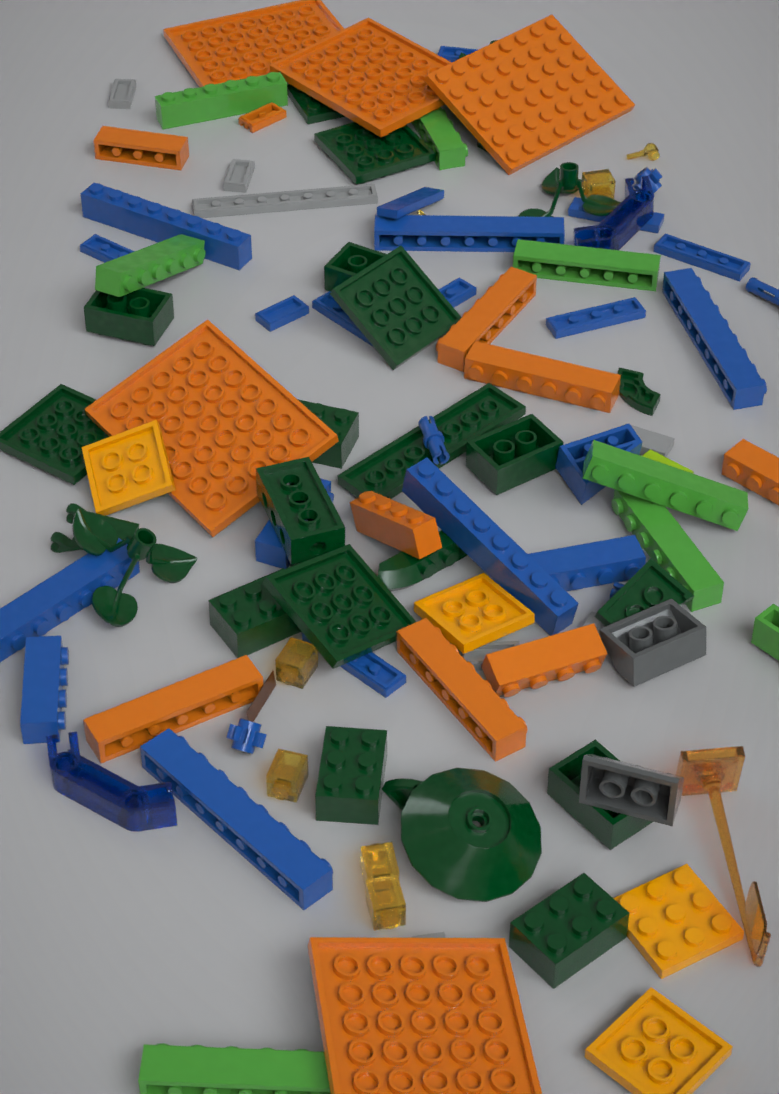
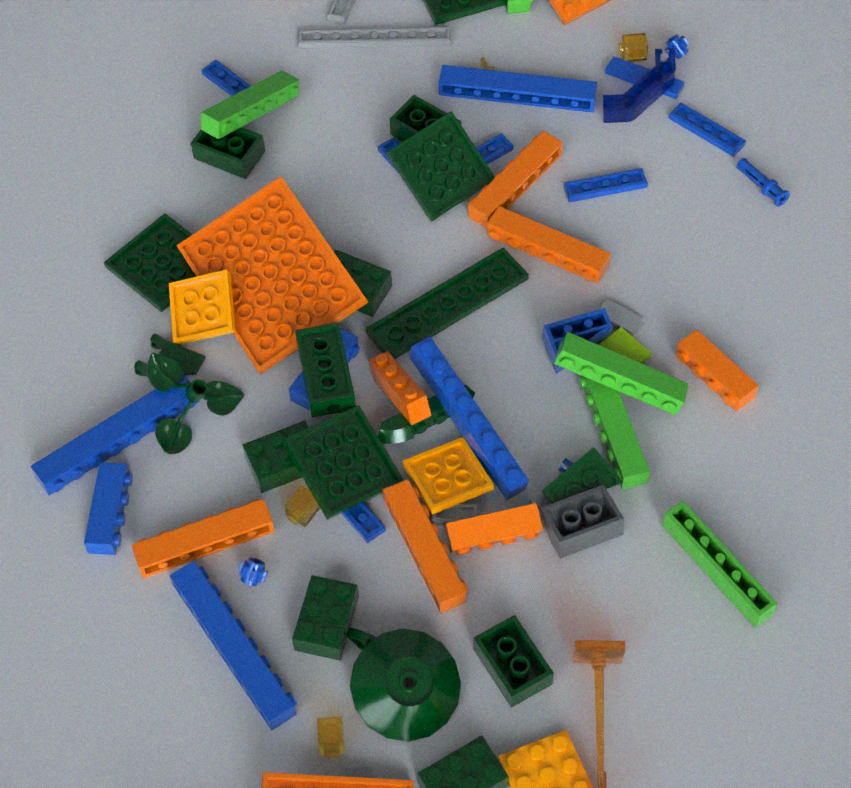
camera: 10 degrees right, 15 degrees up
clear blue piece [46,732,177,832] -> none
blue brick [80,182,252,271] -> none
reddish brown sticker [247,671,276,722] -> none
blue tile [255,295,309,332] -> none
clear yellow brick [266,749,308,803] -> none
clear yellow brick [360,842,399,897] -> none
blue tile [377,187,444,219] -> none
blue pin [418,416,450,465] -> none
dark green brick [466,414,564,495] -> none
bright green brick [513,239,661,291] -> none
dark green plant [518,162,625,217] -> none
blue brick [528,535,646,591] -> none
dark grey slope [579,754,684,826] -> none
dark green tile [617,367,661,416] -> none
clear yellow hand [627,143,660,161] -> none
blue brick [662,268,767,410] -> none

